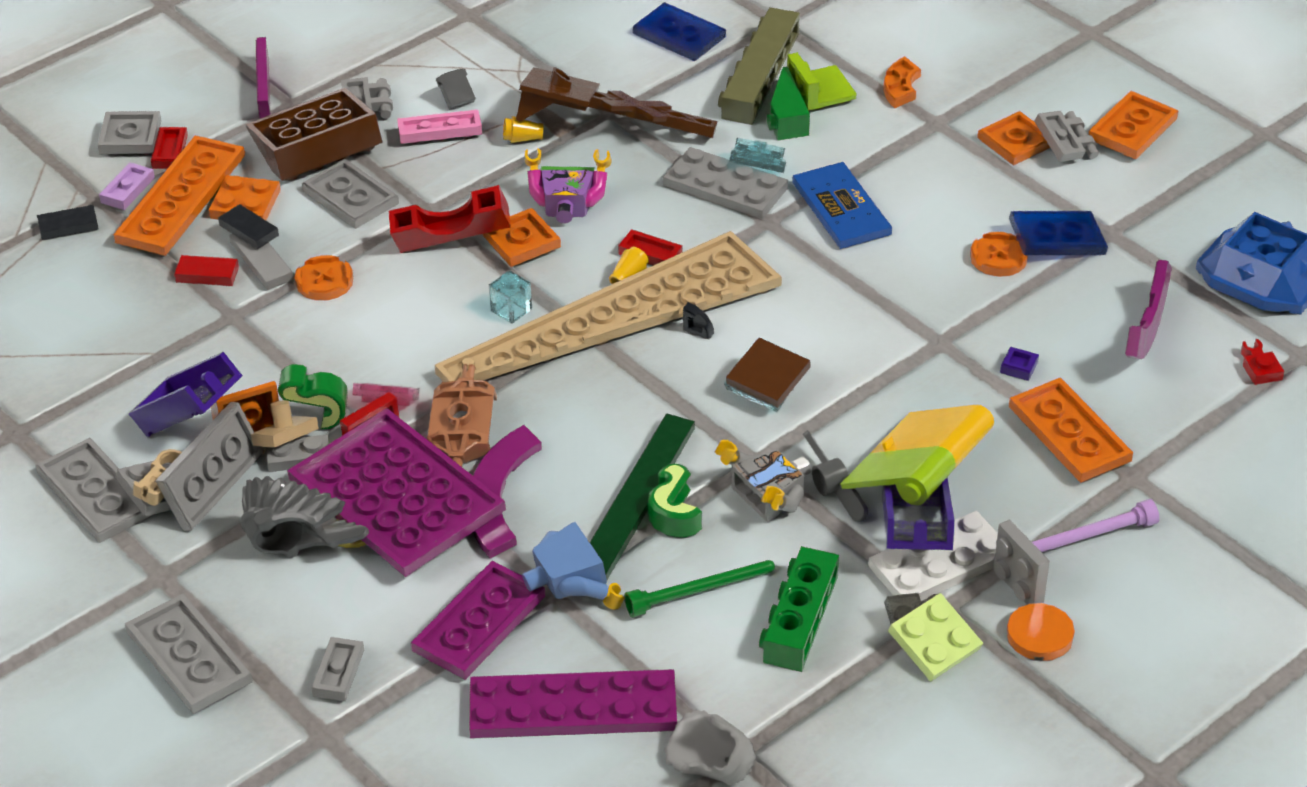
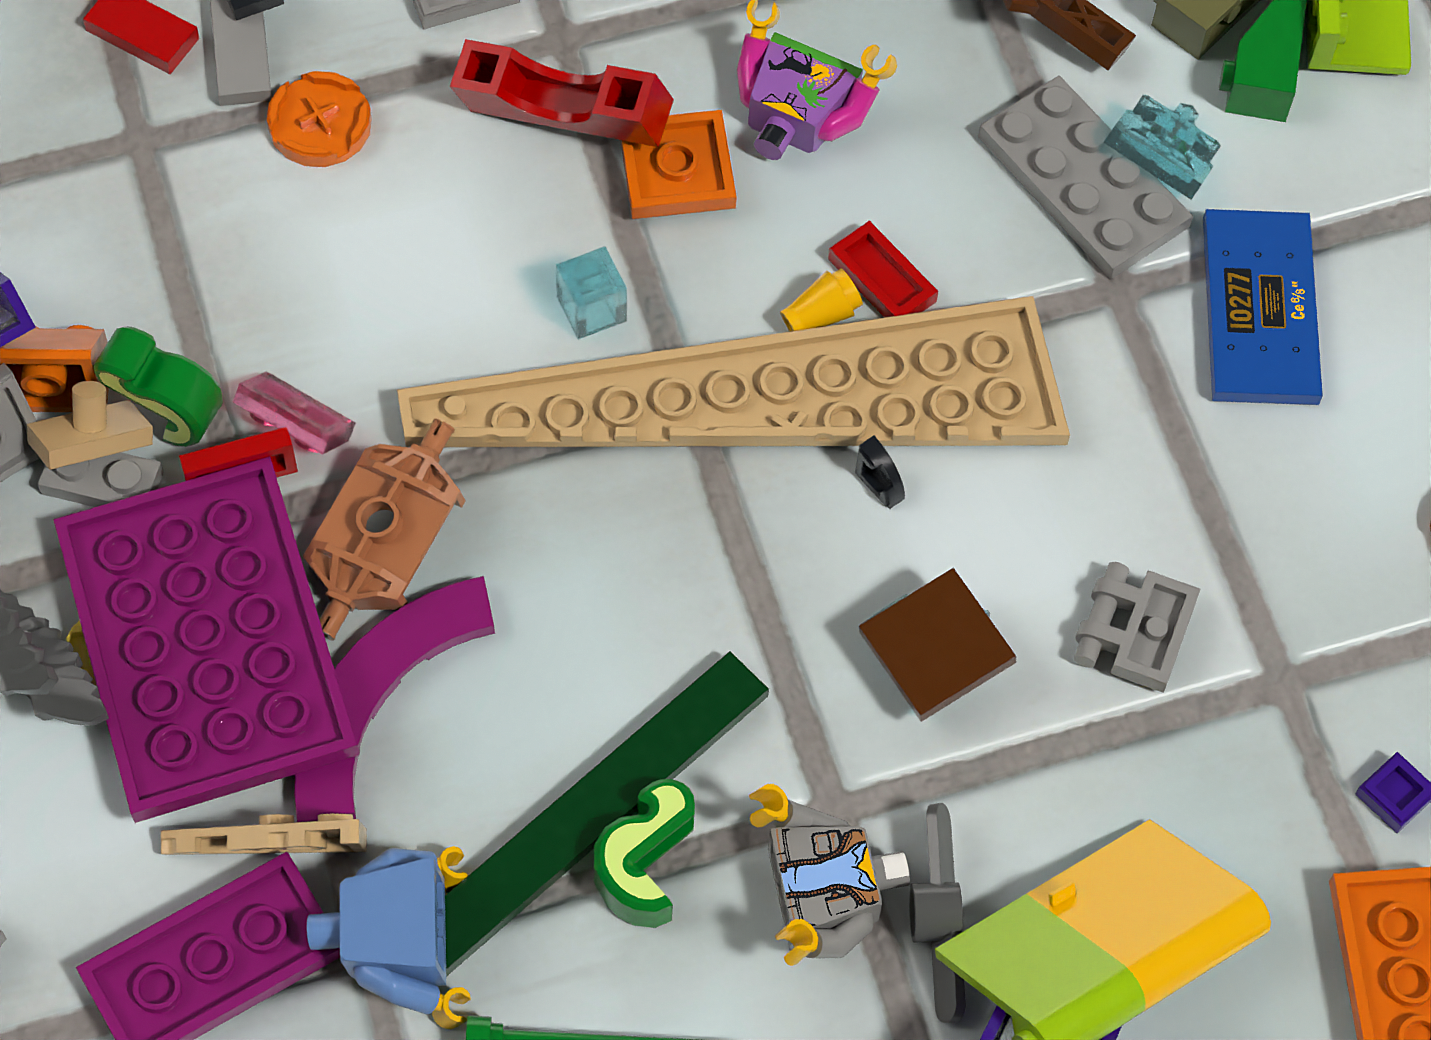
camera: 20 degrees right, 20 degrees up
none -> tan wing [161,814,367,855]
none -> light grey plate [1074,562,1201,693]

